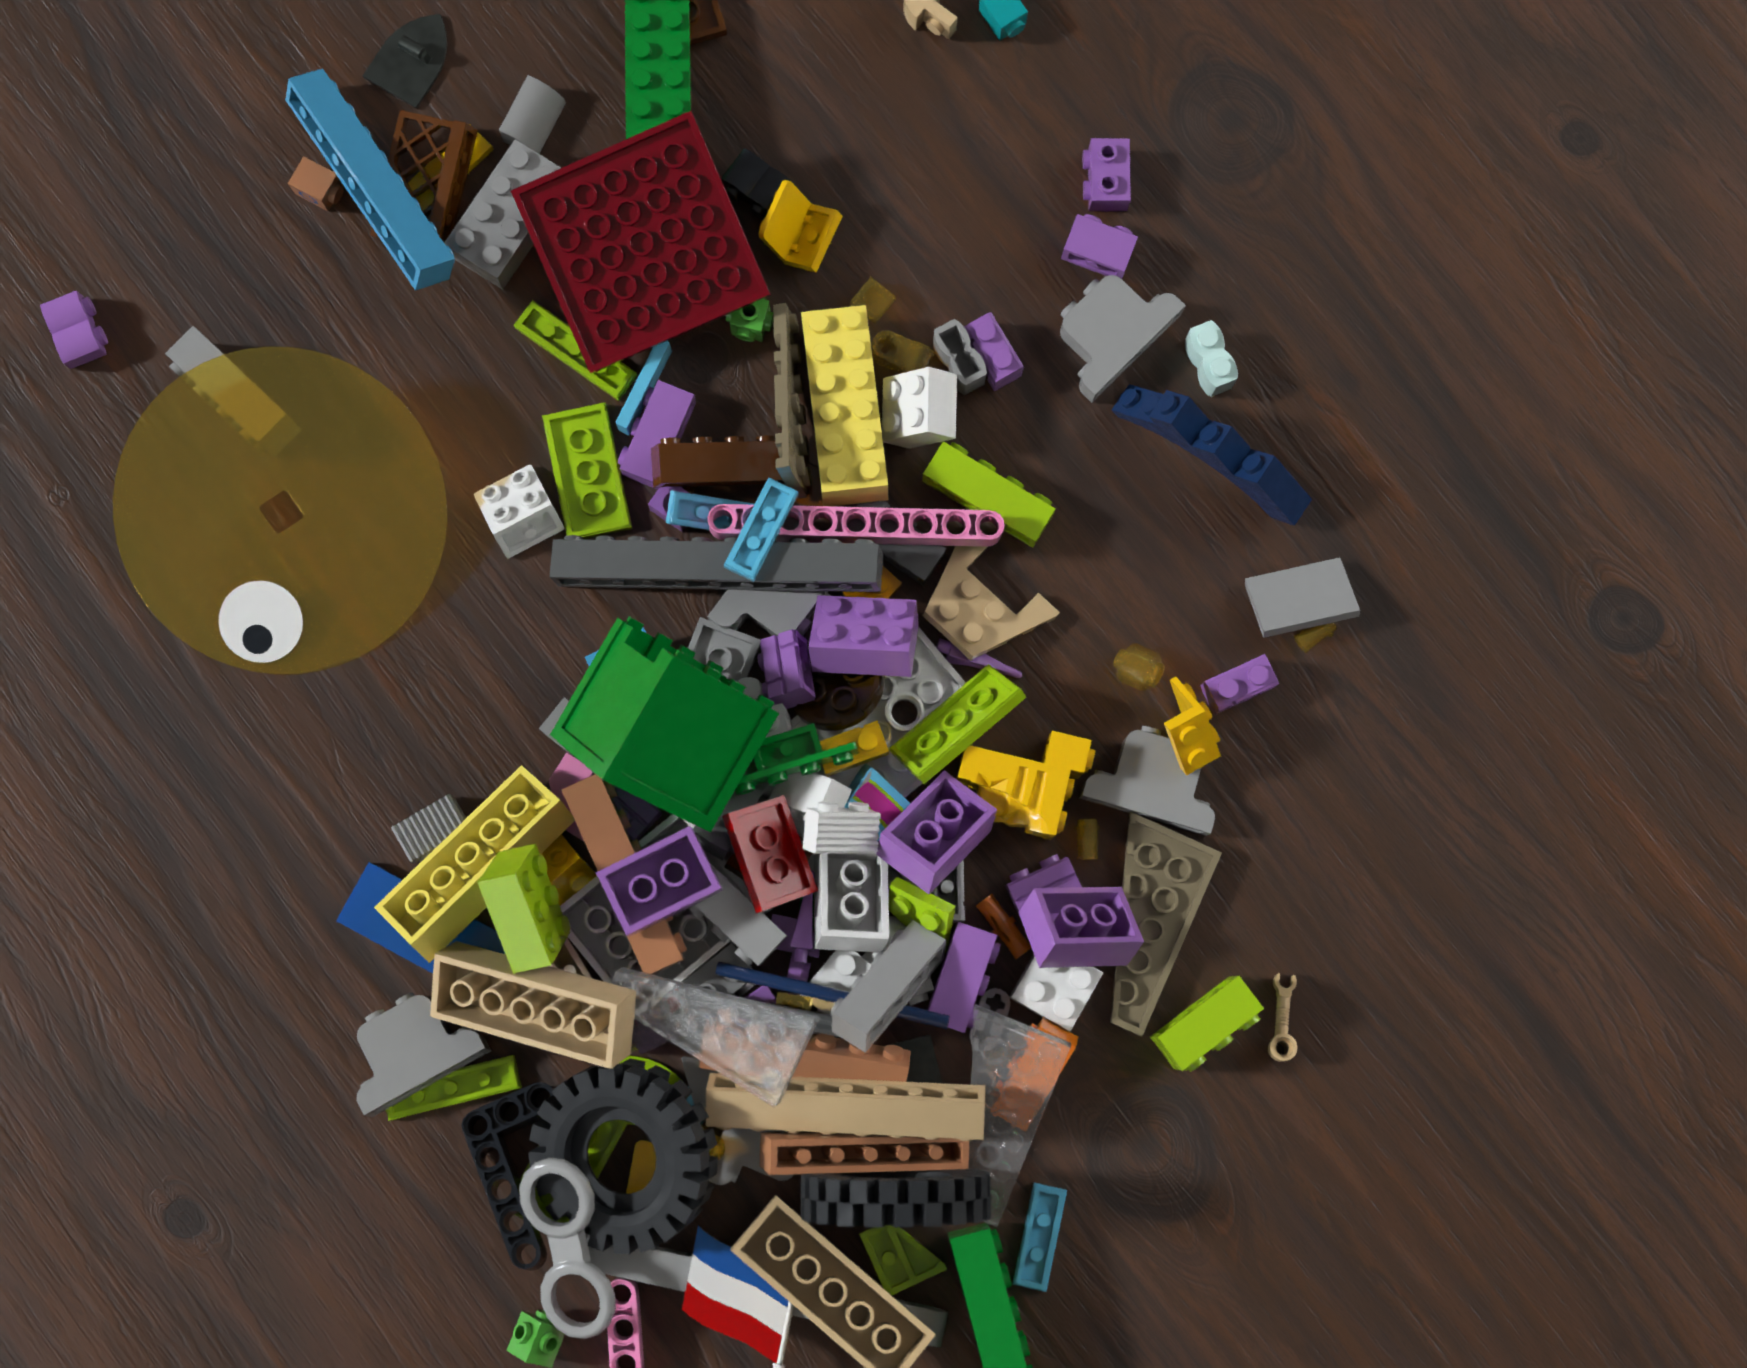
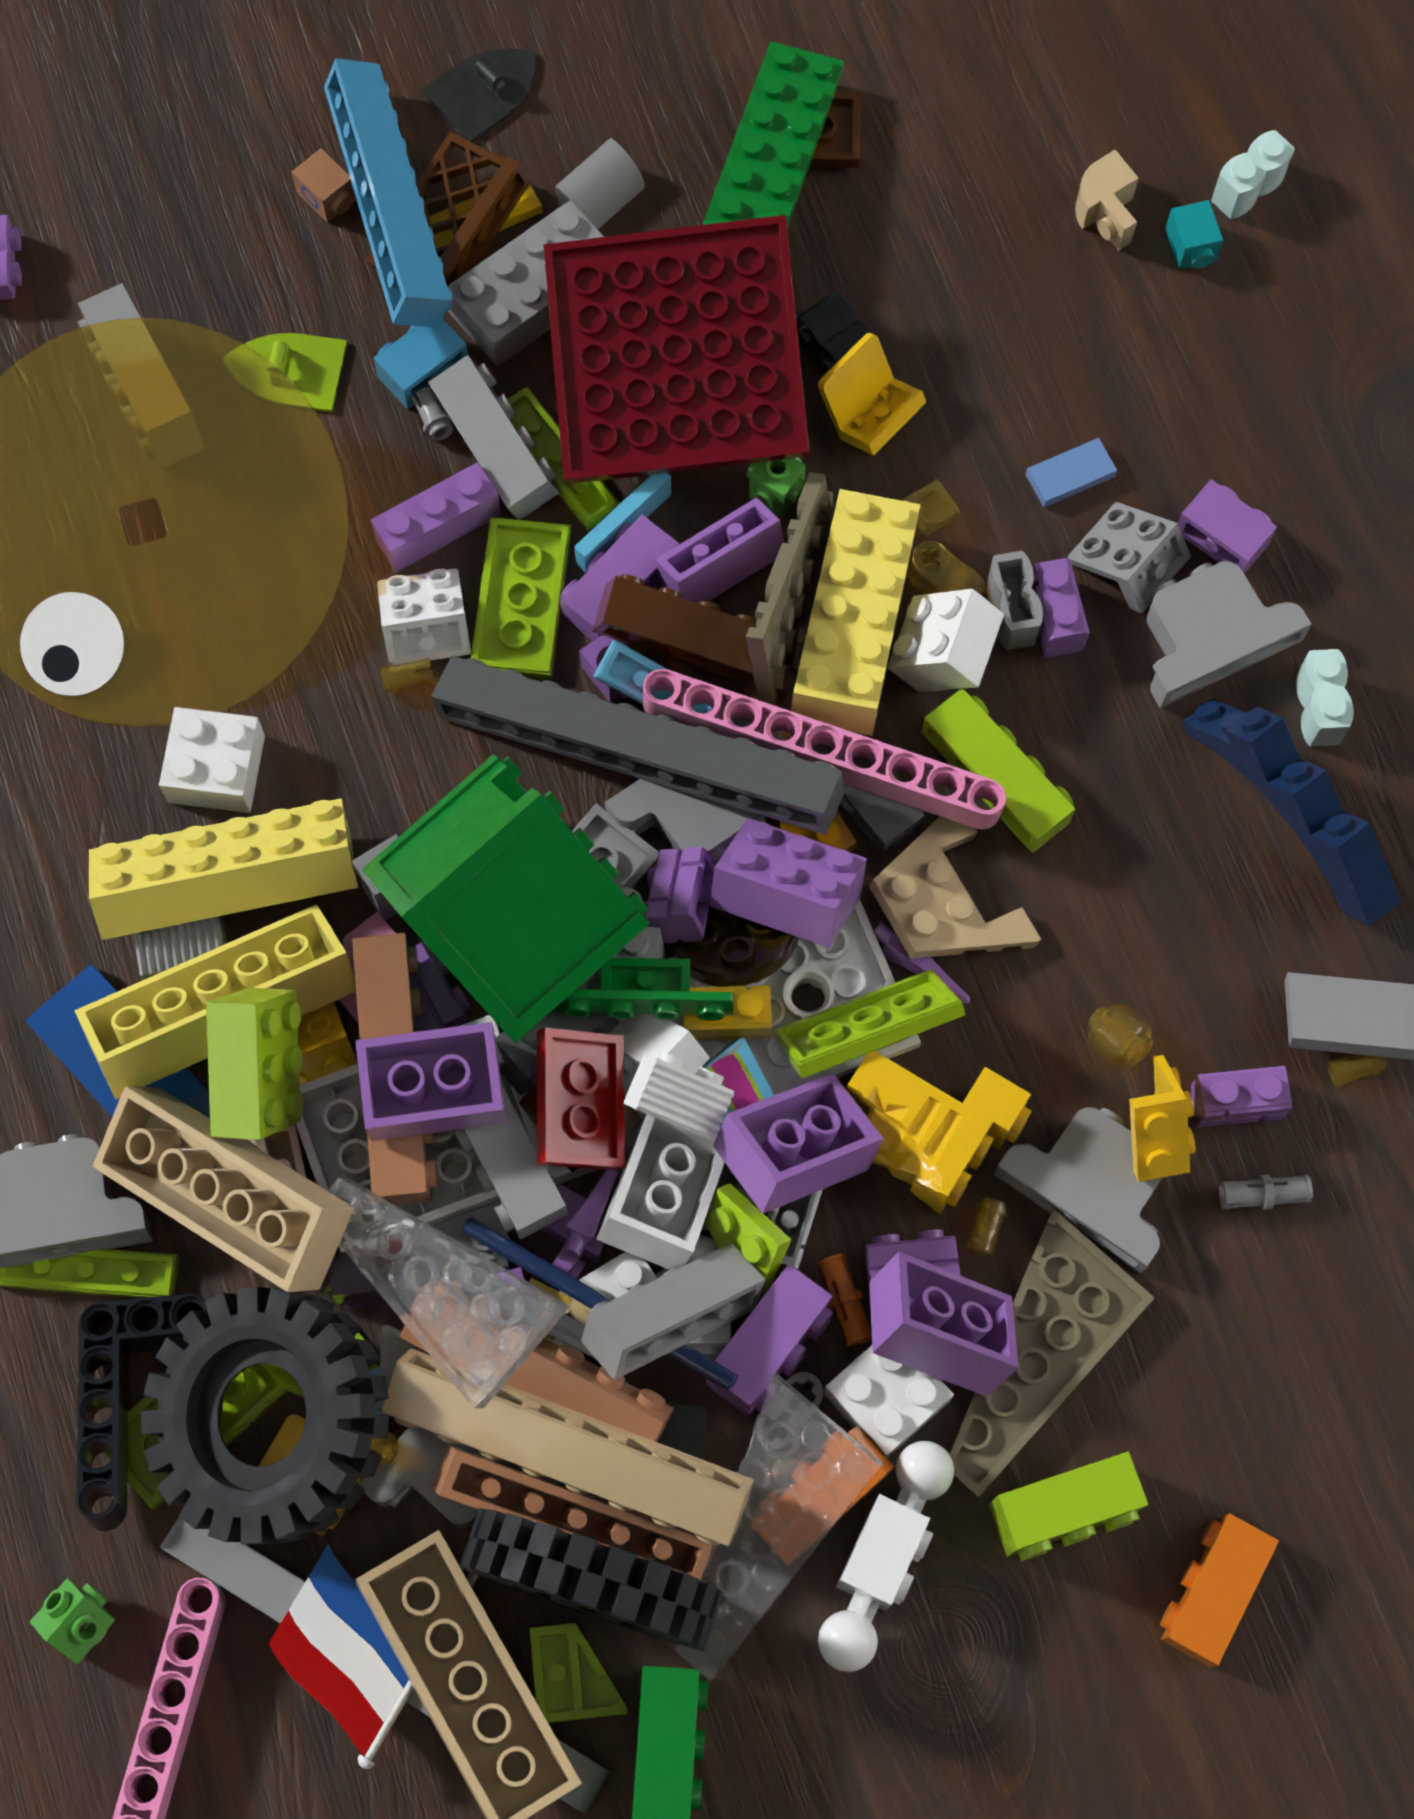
camera: 20 degrees right, 10 degrees down
light grey bar [520,1158,615,1339] -> none
medium azure tile [724,477,799,582] -> none
medium azure tile [1012,1182,1067,1292] -> none
medium lavender brick [1082,138,1131,211] -> none
tan brick [1268,973,1297,1062] -> none
none -> light yellow brick [89,798,358,940]
none -> white brick [159,707,265,813]
none -> lime shield [222,333,348,413]
none -> medium lavender brick [371,462,501,573]
none -> dark azure brick [373,318,468,410]
none -> clear yellow pin [380,658,434,695]
none -> light grey pin [412,387,454,441]
none -> light grey brick [428,355,559,520]
none -> medium lavender brick [655,497,784,603]
none -> white brick [818,1441,954,1672]
none -> medium blue tile [1025,438,1117,507]
none -> light grey bracket [1068,502,1191,613]
none -> orange brick [1160,1513,1279,1668]
none -> light grey pin [1219,1174,1313,1210]

